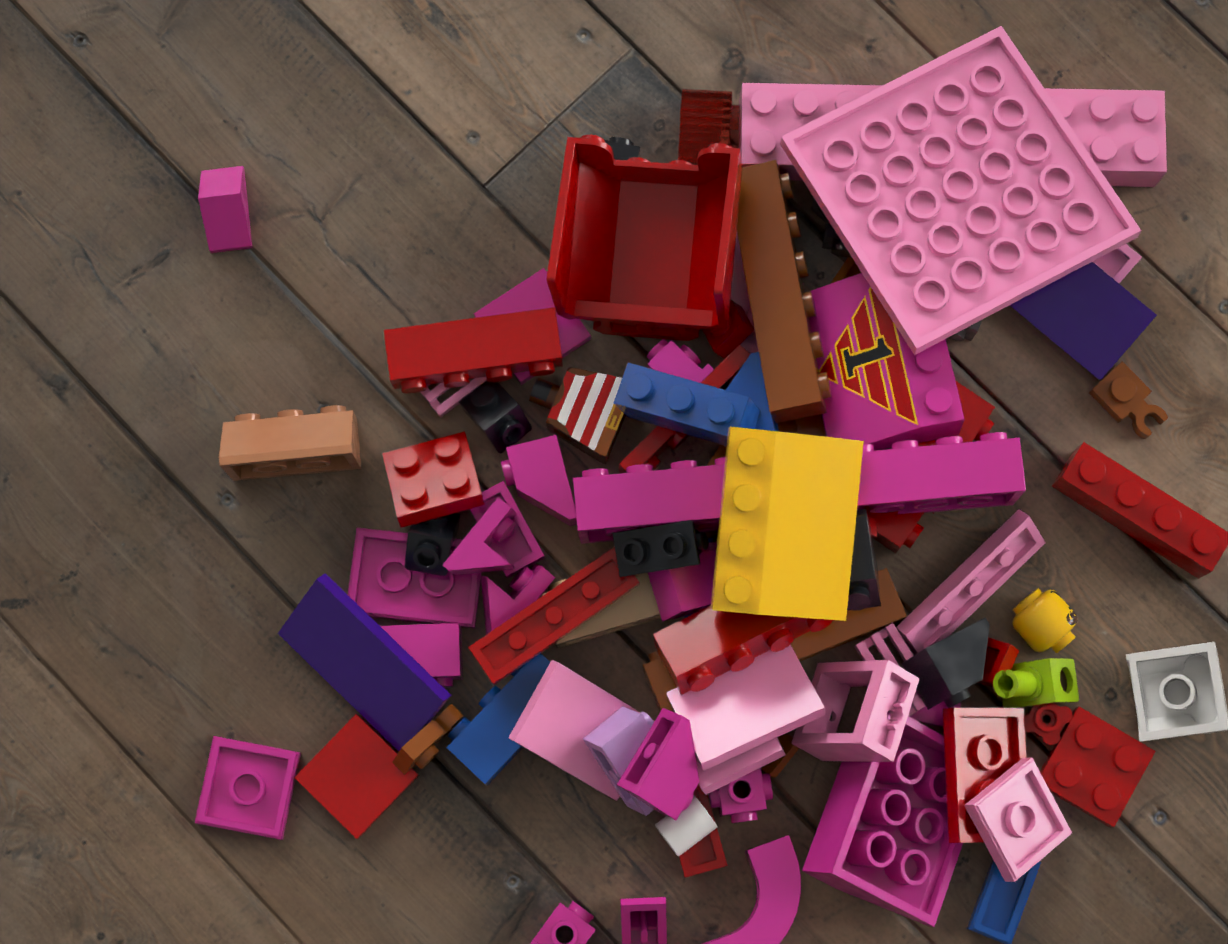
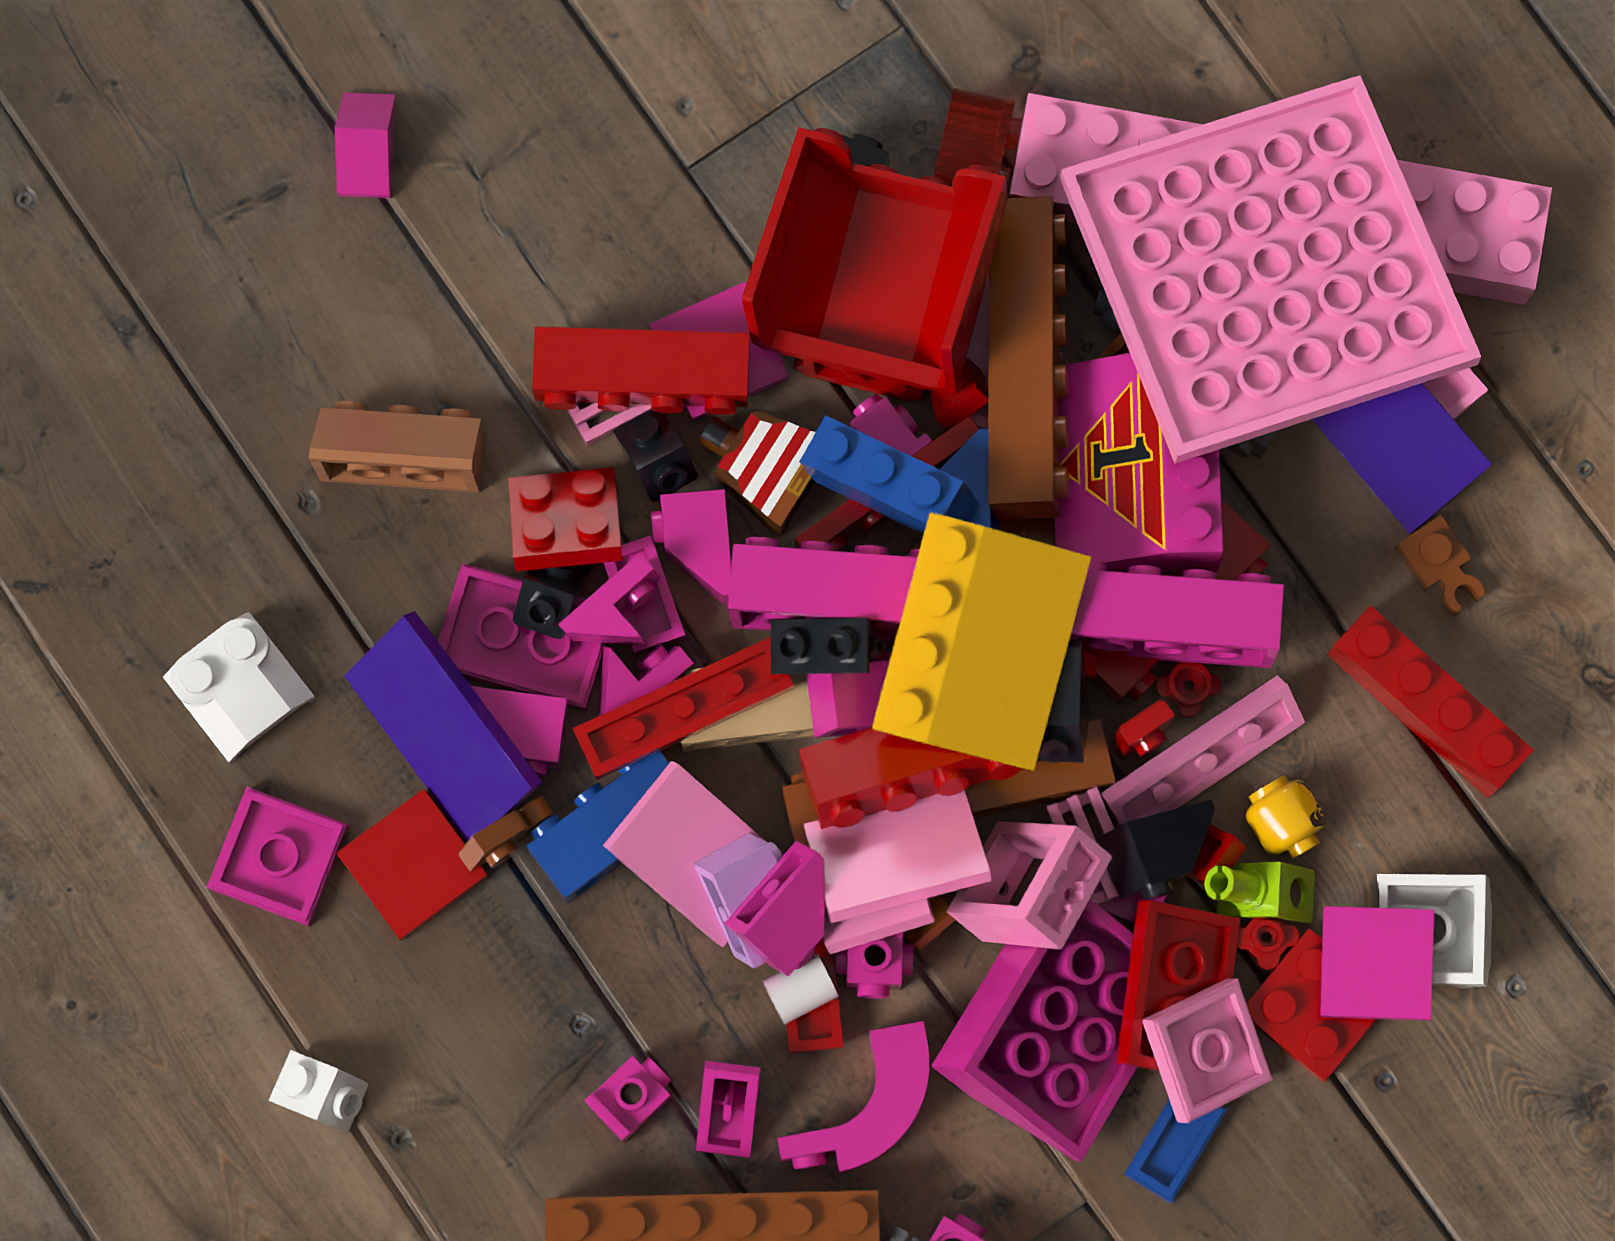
camera: 10 degrees right, 0 degrees up
none -> white slope [163,612,316,764]
none -> red plate [1111,700,1175,762]
none -> red plate [1156,661,1221,718]
none -> dark pink tile [1320,906,1434,1021]

